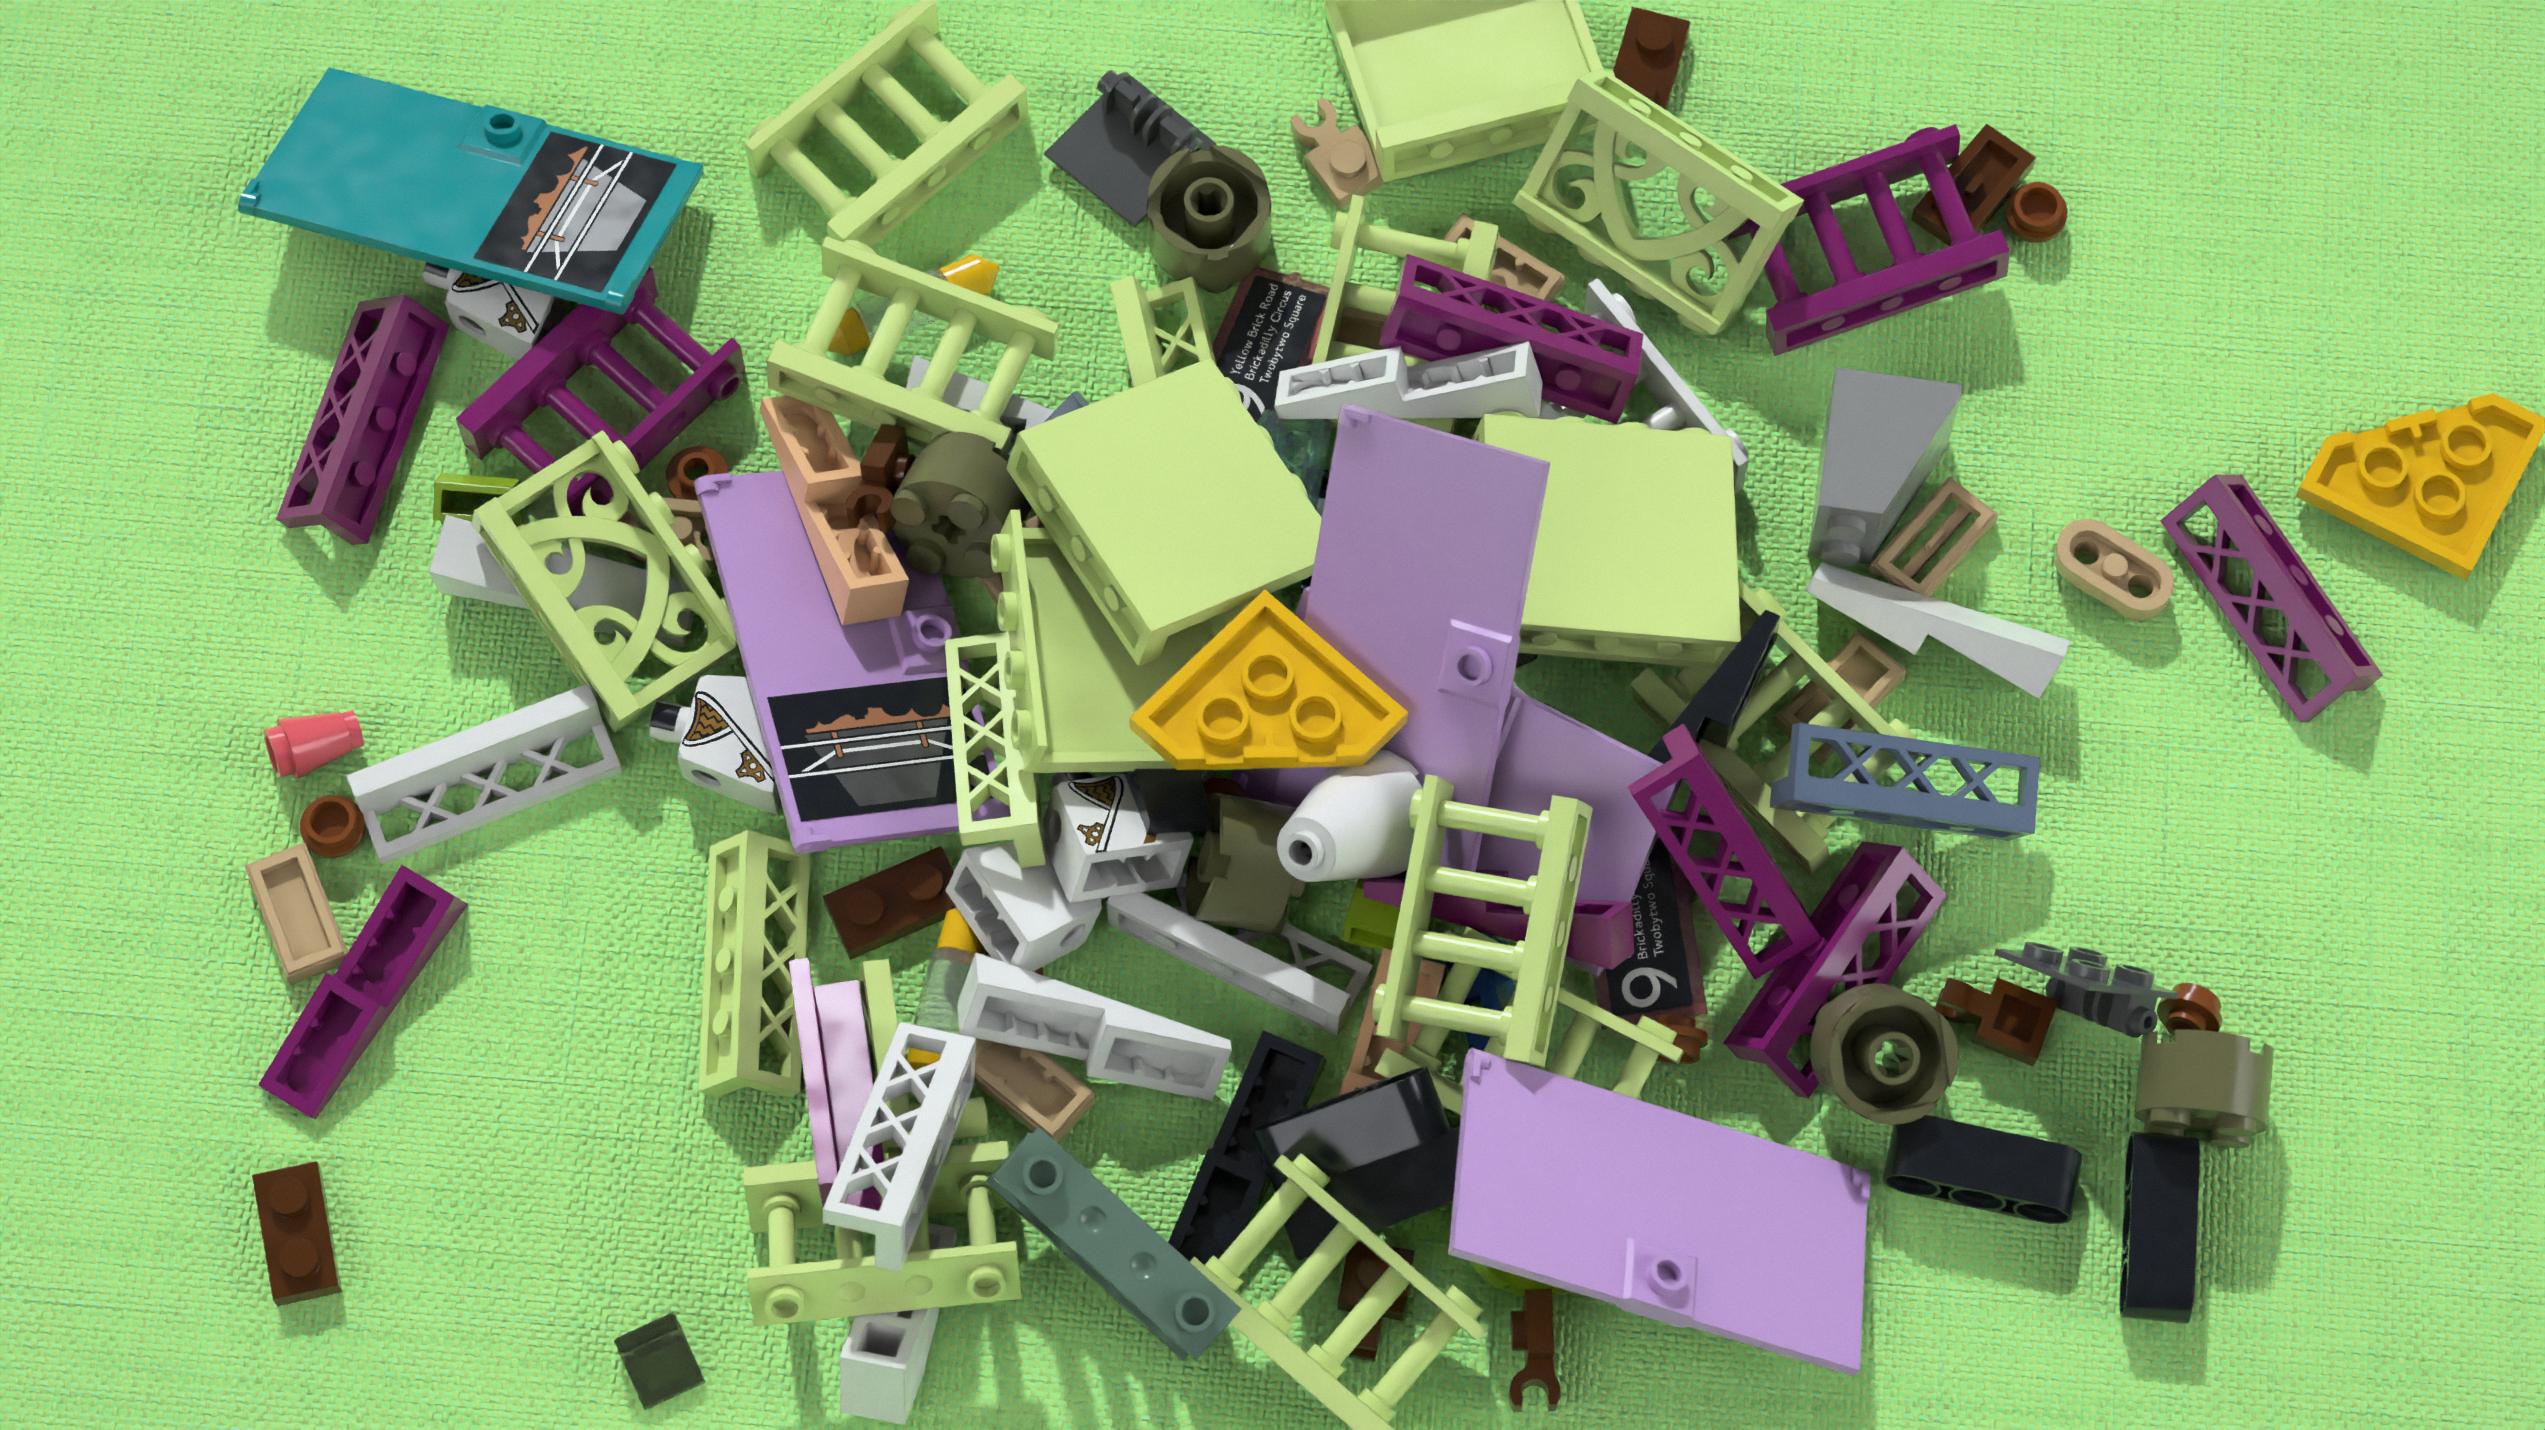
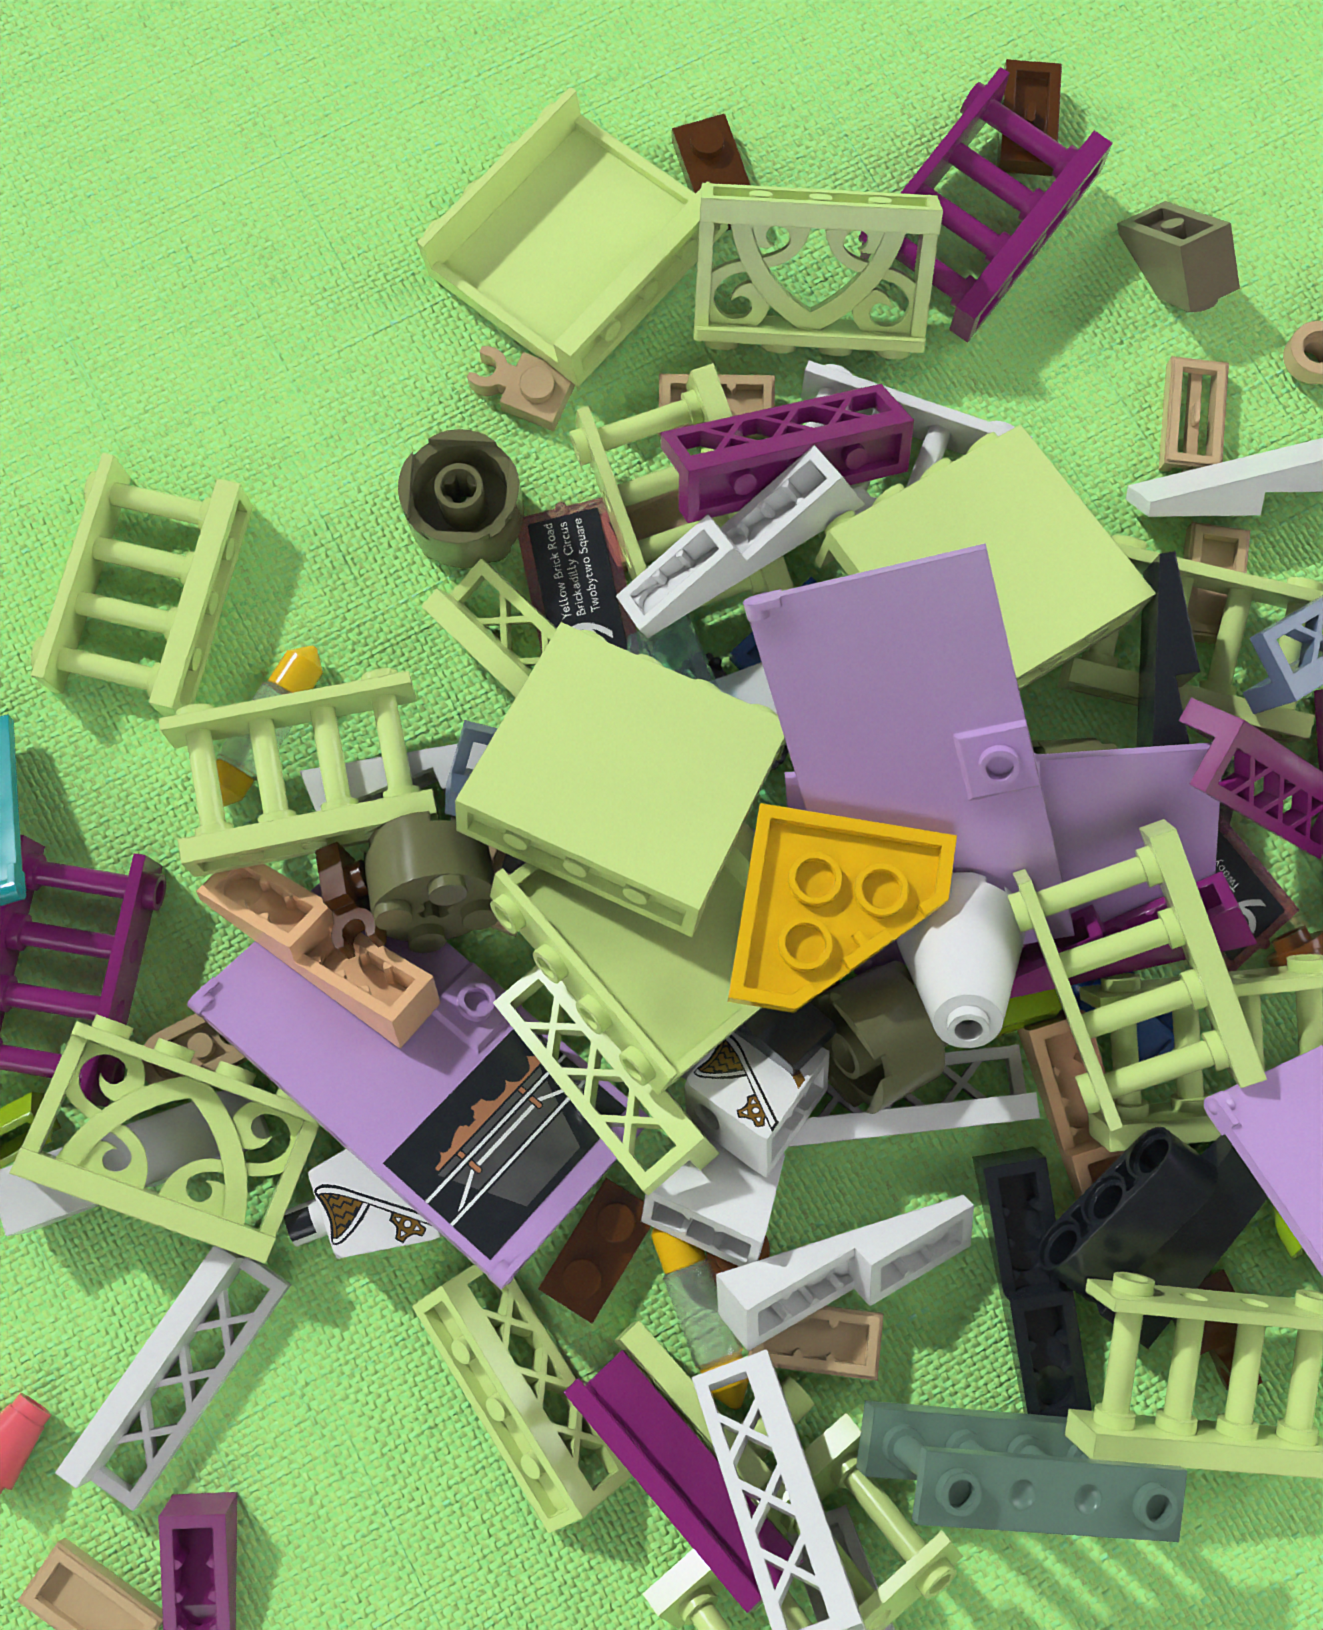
camera: 35 degrees left, 10 degrees up
dark orange plate [300,795,366,858] -> none
dark orange plate [666,446,729,501] -> none
dark grey hinge [1044,70,1217,228] -> none
light grey slope [1807,367,1963,567] -> none
dark orange plate [2005,182,2068,243] -> none
none -> dark tan slope [1117,201,1240,312]

